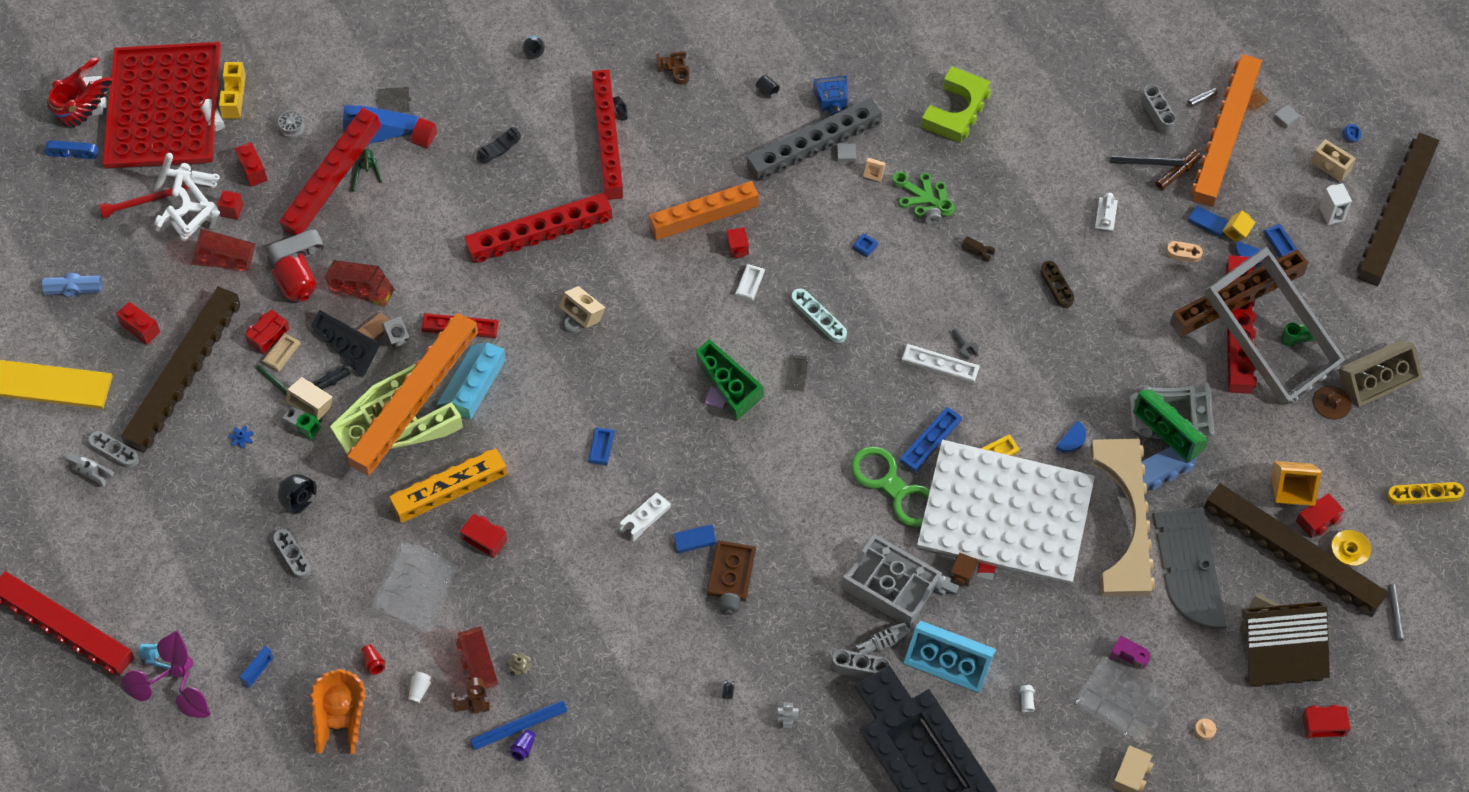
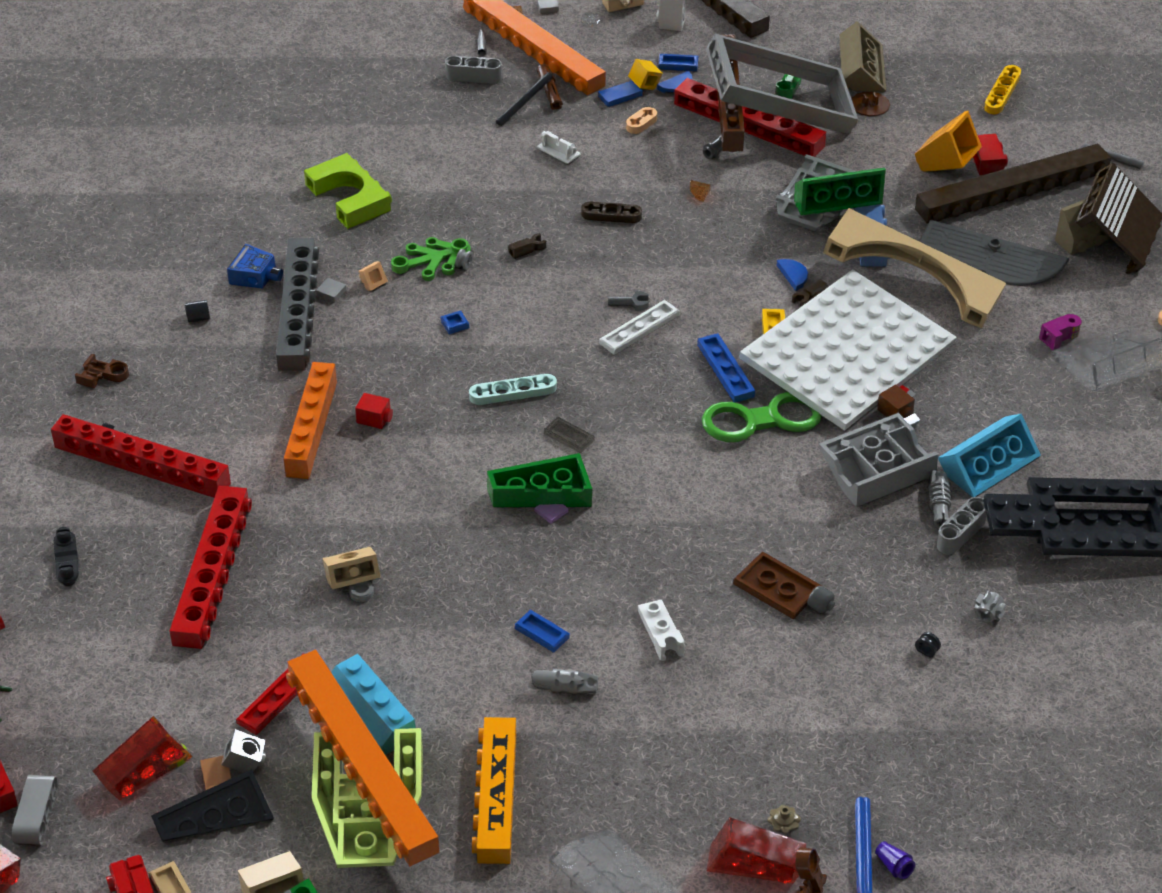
camera: 60 degrees left, 15 degrees down
red cylinder [271,254,317,302] -> none
black pin [311,364,351,390] -> none
red brick [460,513,507,558] -> none
blue tile [674,524,717,553] -> none
white tile [735,264,765,301] -> none
white pin [1019,685,1035,712] -> none
yellow dish [1331,530,1372,566] -> none
none -> light grey hinge [531,669,598,694]
none -> clear orange tile [690,180,711,202]
none -> dark brown bar [792,279,828,307]

